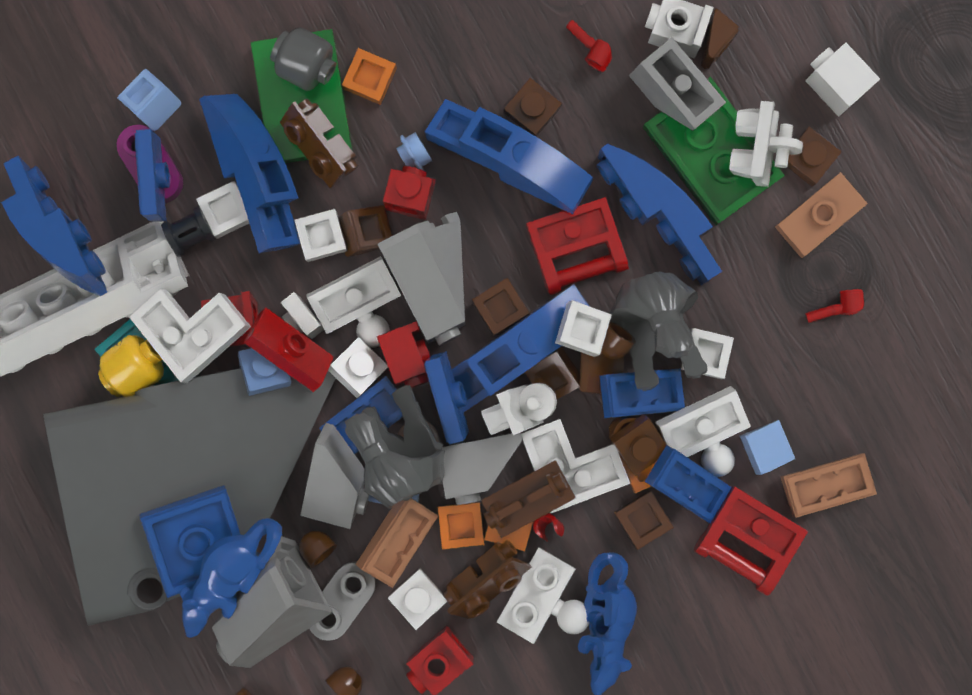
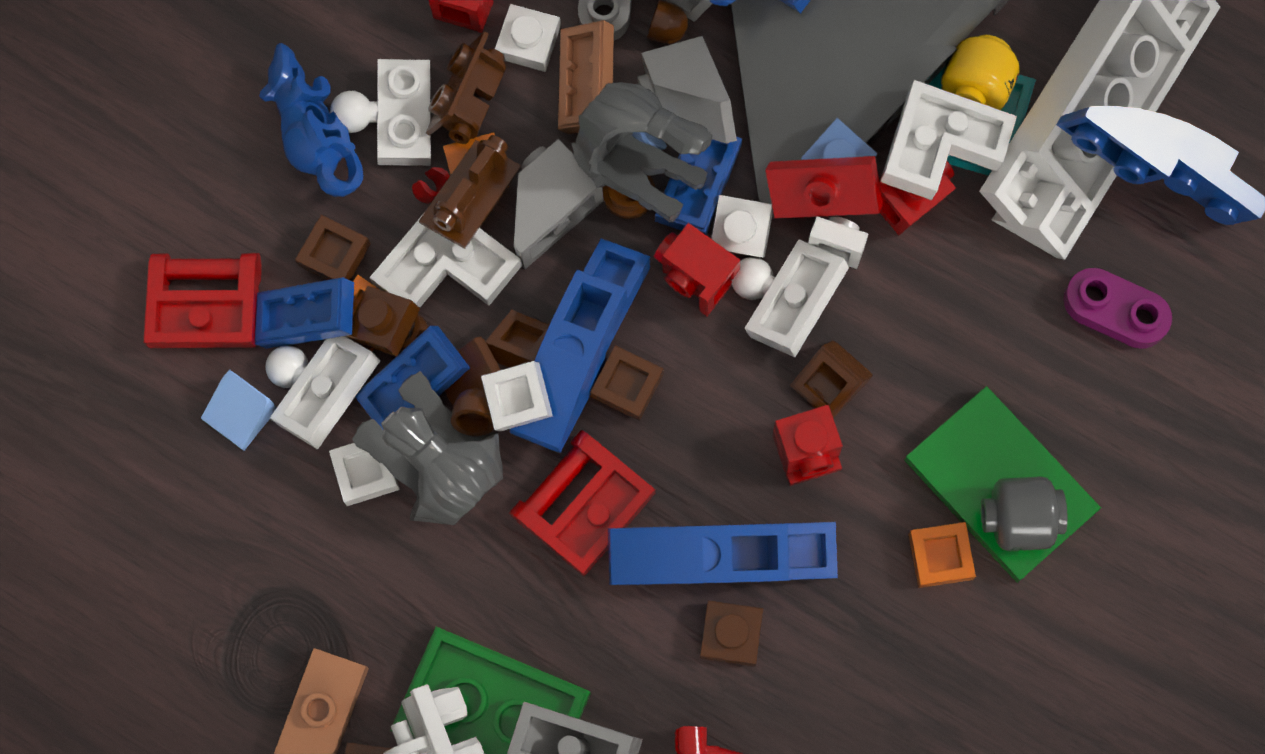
camera: 155 degrees right, 10 degrees down
light blue slope [117,68,181,131] -> none
blue plate [134,129,170,222] -> none
black bush [161,206,217,257] -> none
white plate [196,181,249,239] -> none
blue slope [199,94,301,253] -> none
reddish brown hinge [280,99,359,188] -> none
white plate [295,209,347,262] -> none
light grey slope [378,212,465,346] -> none
light blue plate [396,132,432,170] -> none
blue plate [424,351,469,444] -> none
orange tile [438,502,484,549] -> none
white hips [481,383,557,435] -> none
blue slope [597,144,722,285] -> none
nougat plate [780,453,877,518] -> none
red hand [805,289,864,323] -> none

